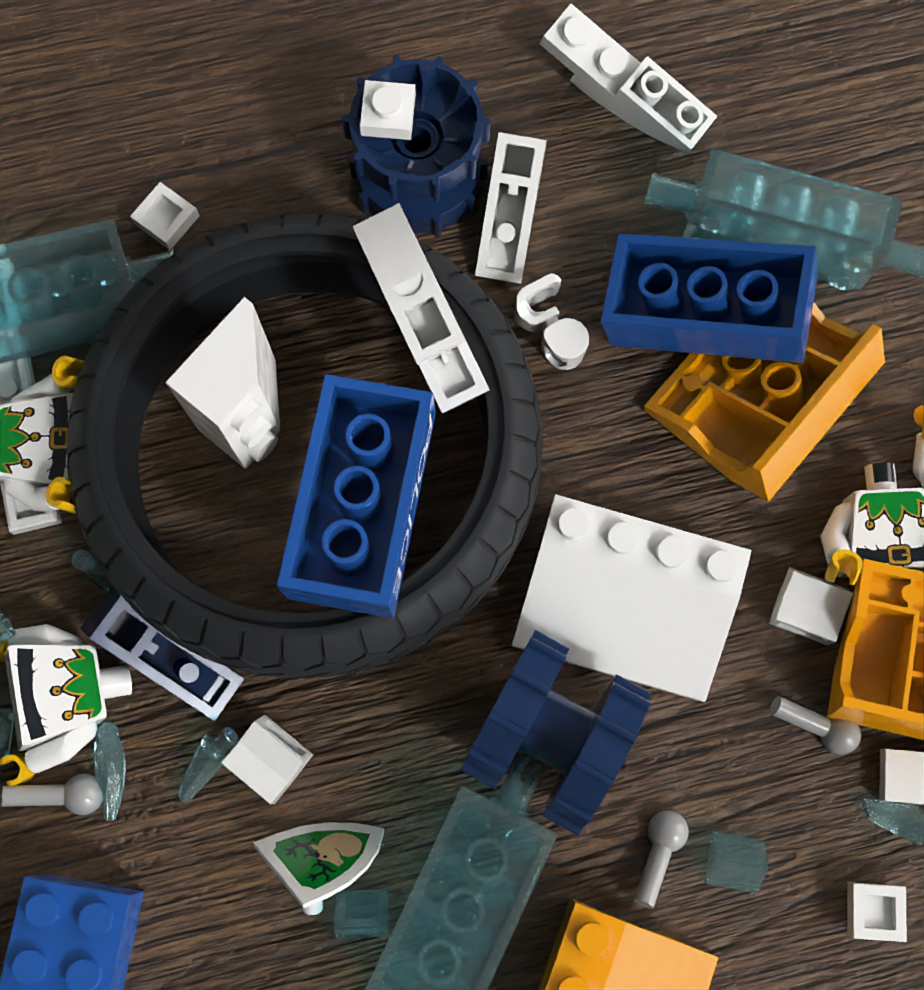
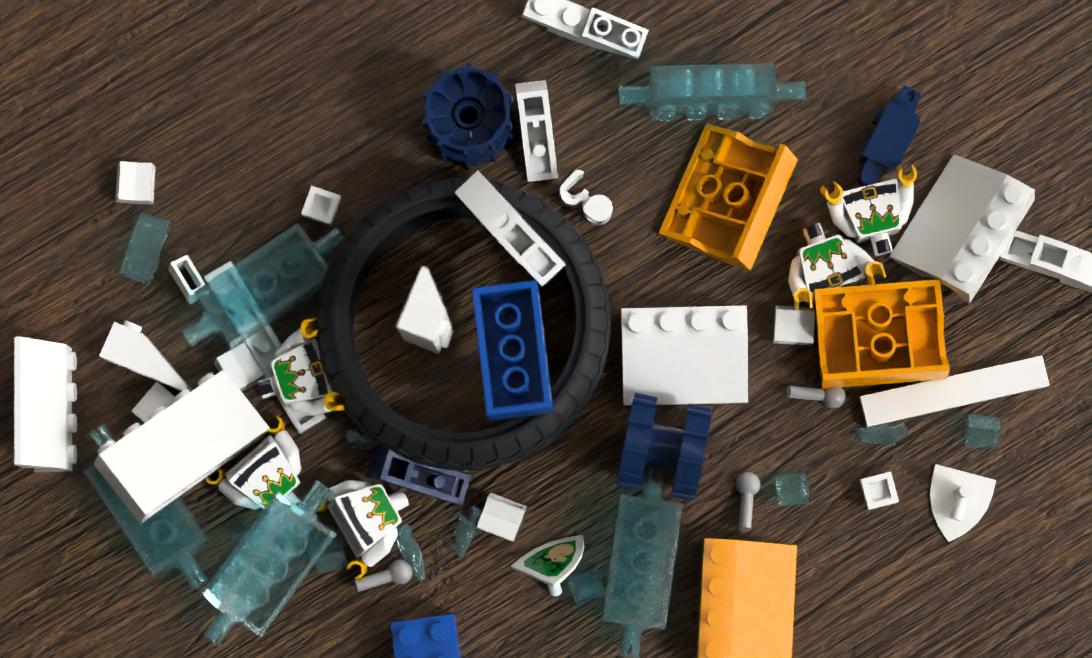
camera: 10 degrees left, 5 degrees up
white plate [360,80,416,140] -> none
blue brick [601,234,818,363] -> none

